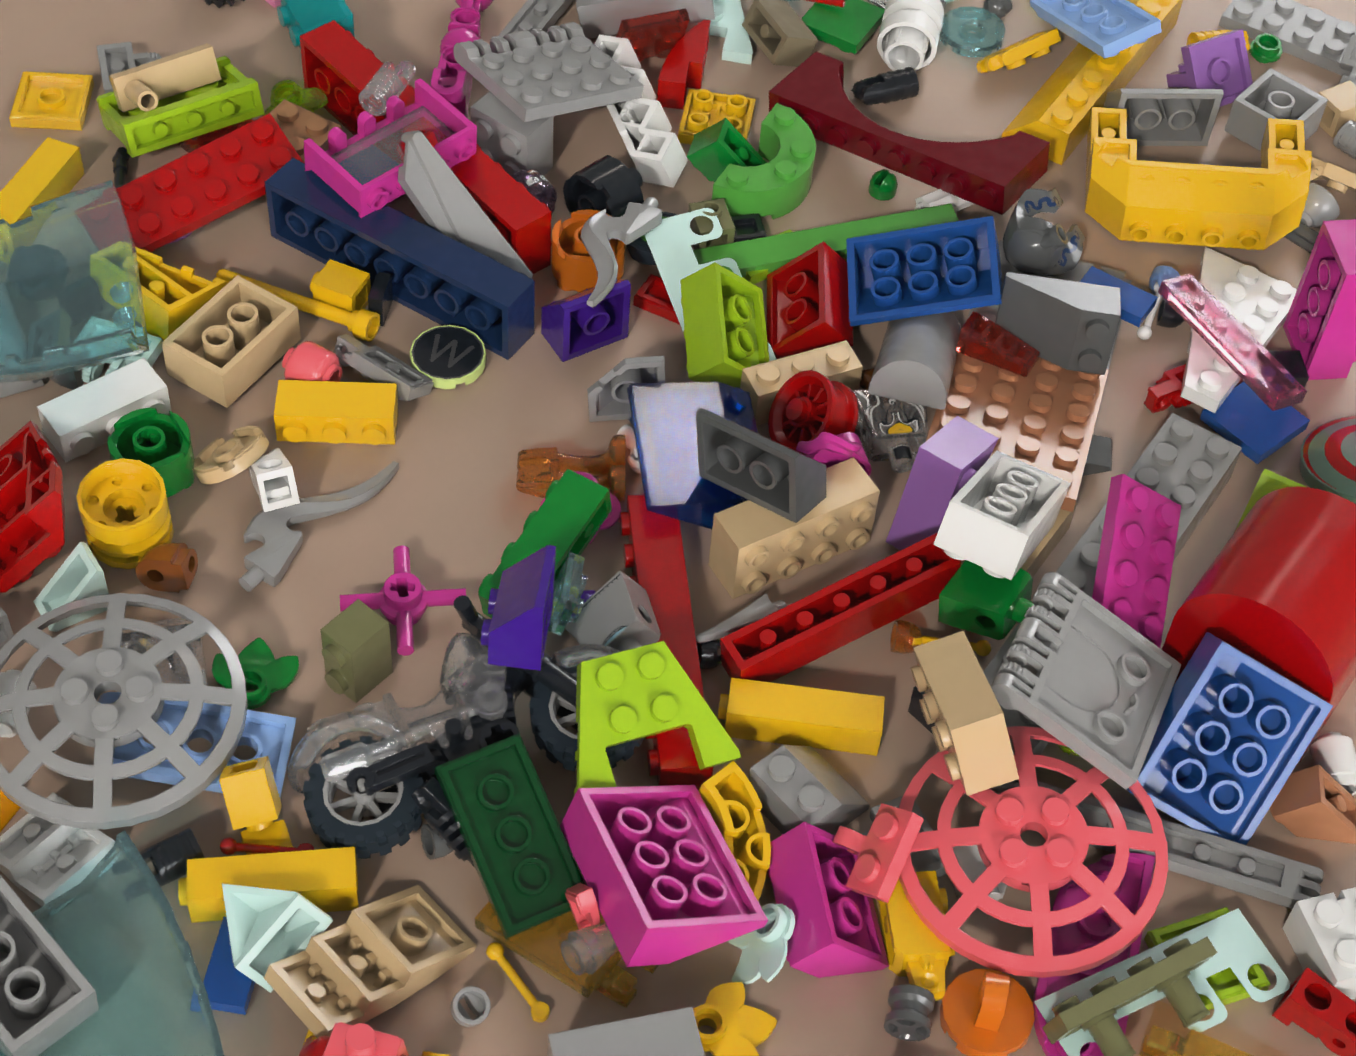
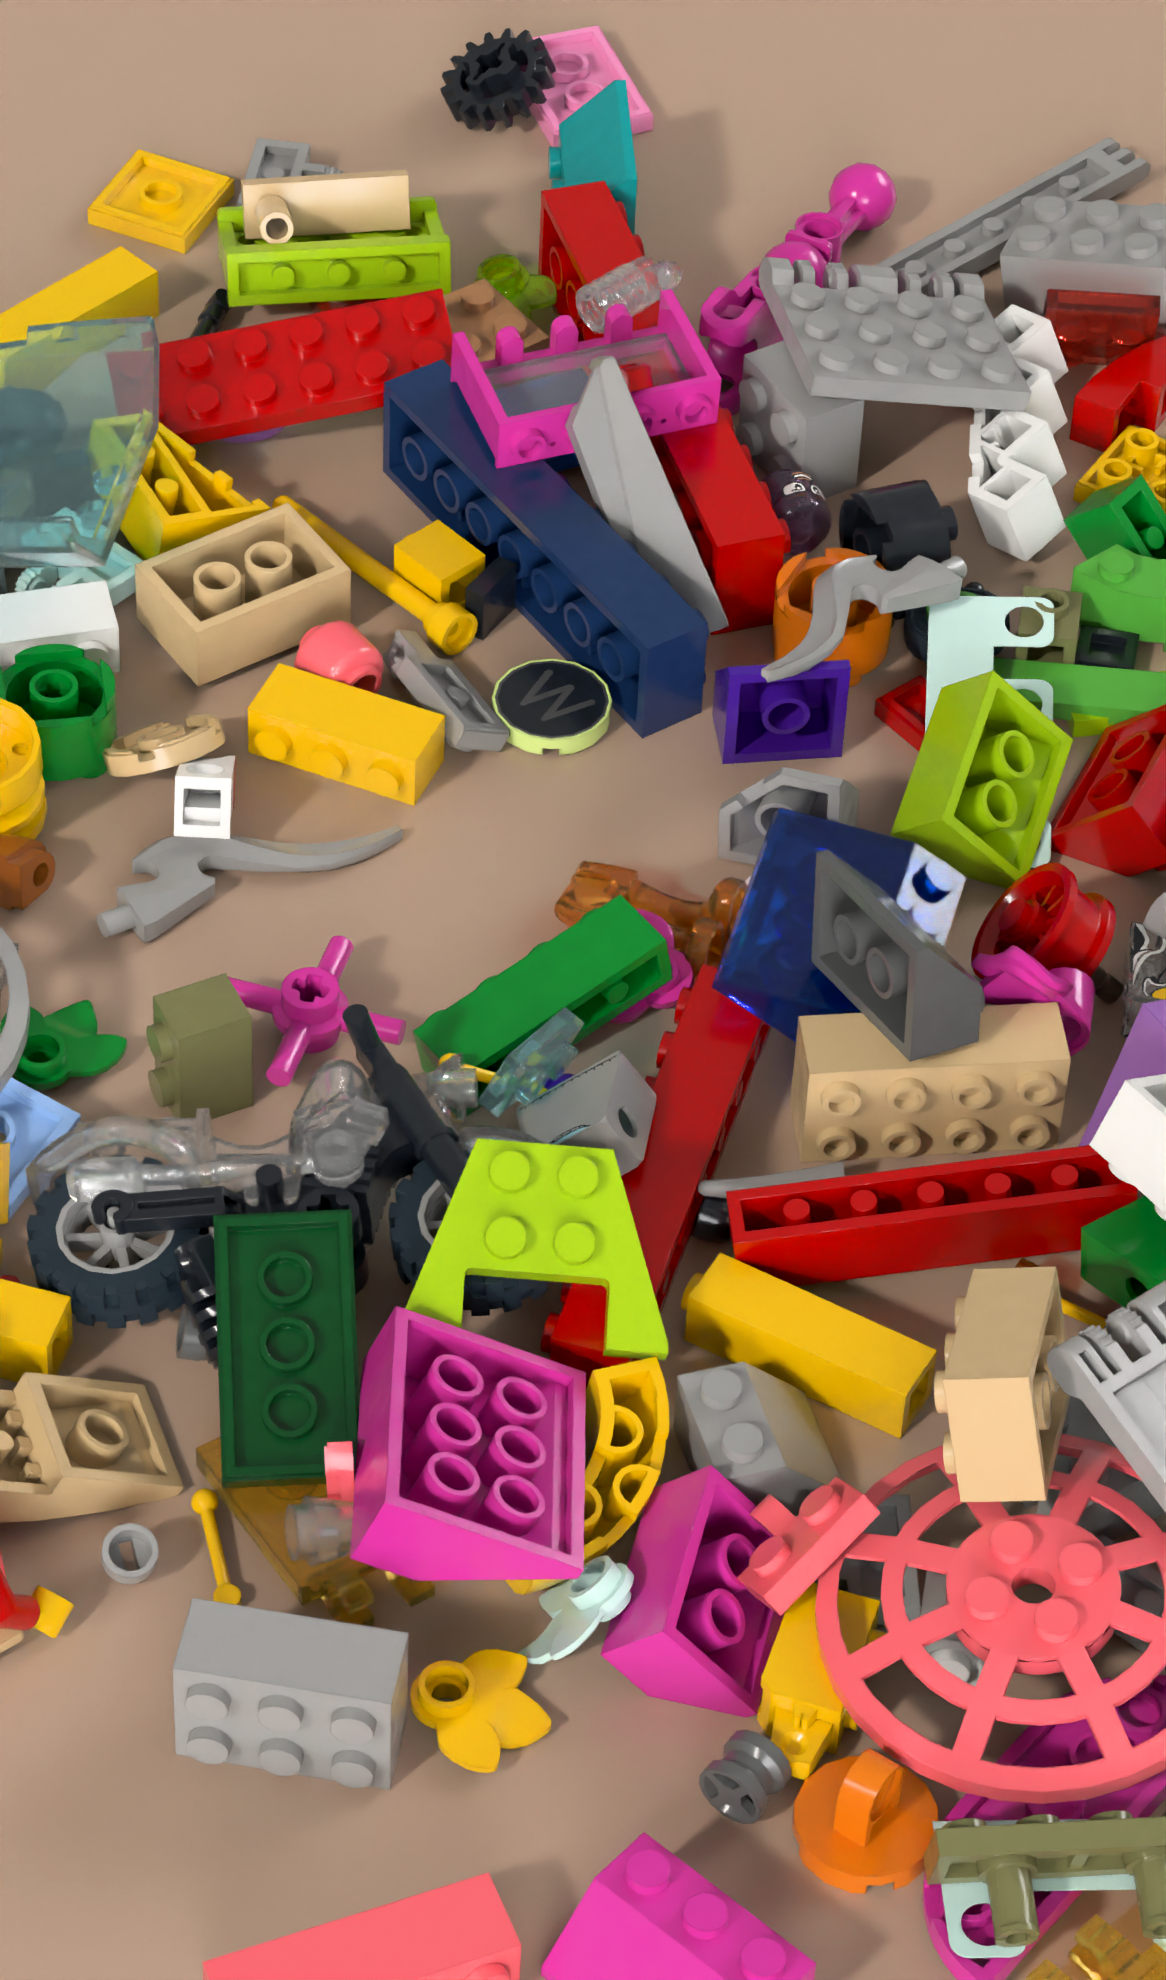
camera: 25 degrees right, 5 degrees down
dark purple slope [481,545,556,671] -> none
tan brick [739,340,863,427] -> none

